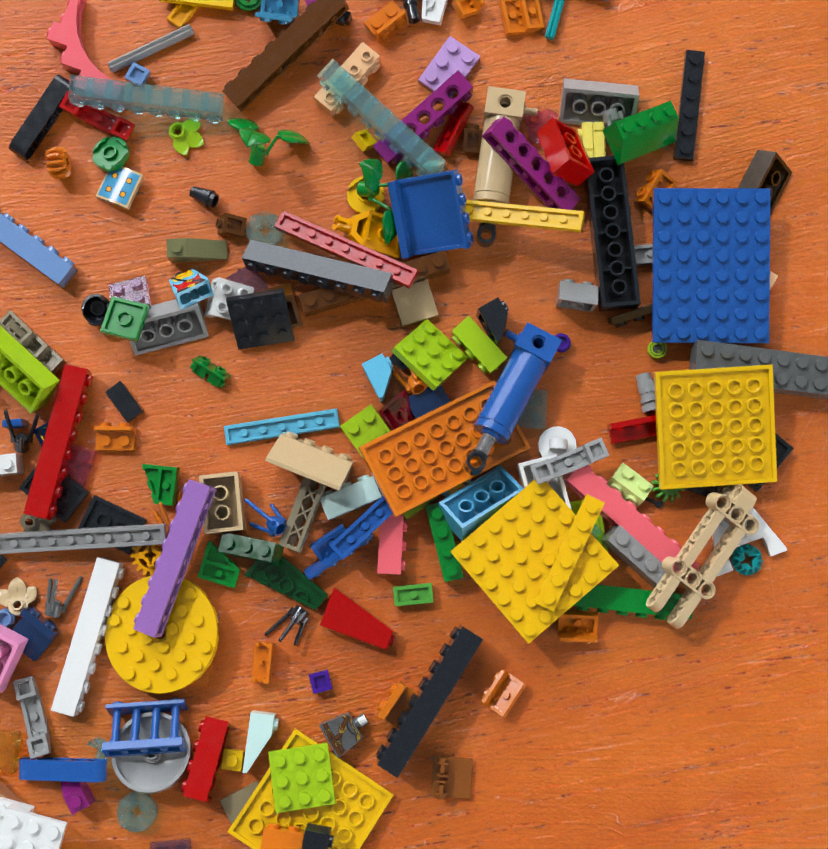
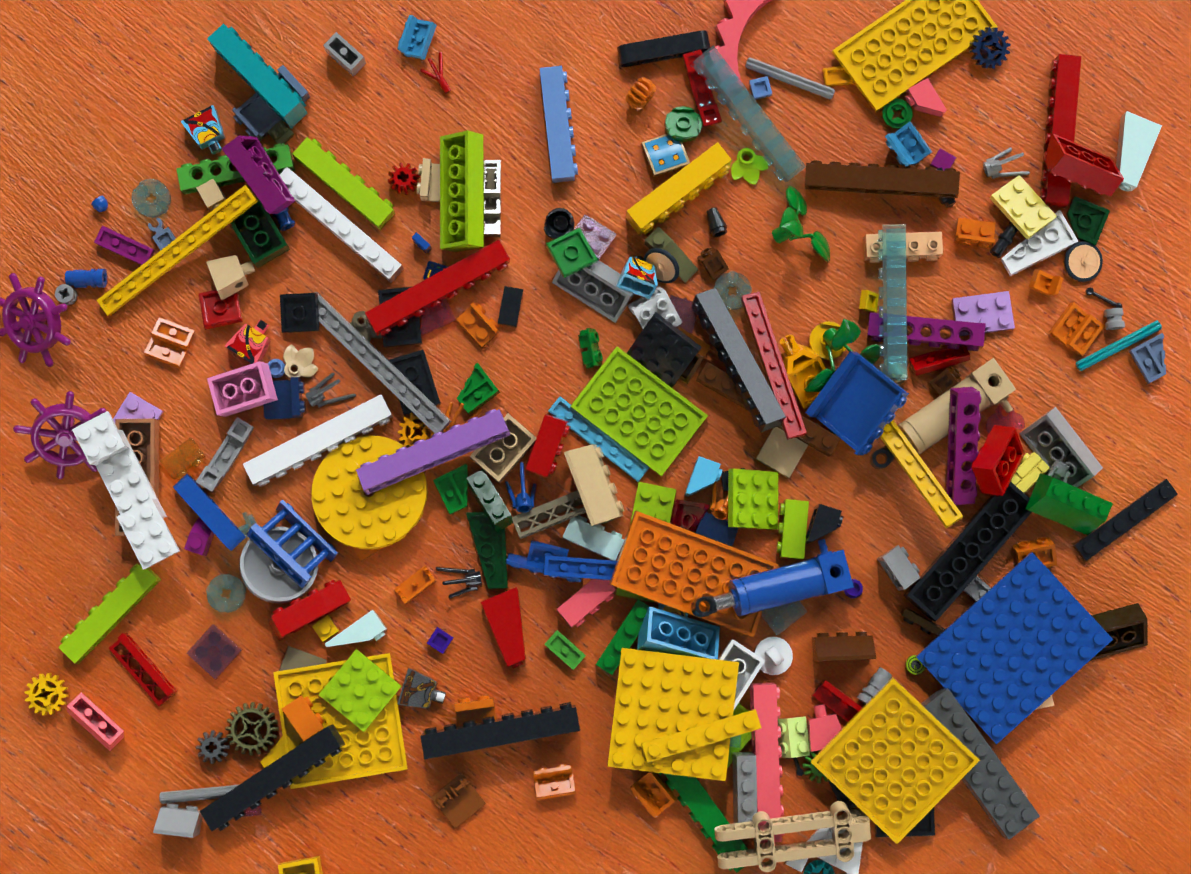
camera: 40 degrees right, 0 degrees up
black plant [4,410,39,453] -> none
light grey slope [530,437,609,485] -> none
none -> red brick [526,414,571,477]
none -> lime plate [570,347,708,477]
none -> yellow brick [626,142,732,236]
none -> light nougat wheel [644,248,680,283]
none -> coral torso [807,704,842,752]
none -> reddish brown slope [812,632,876,661]

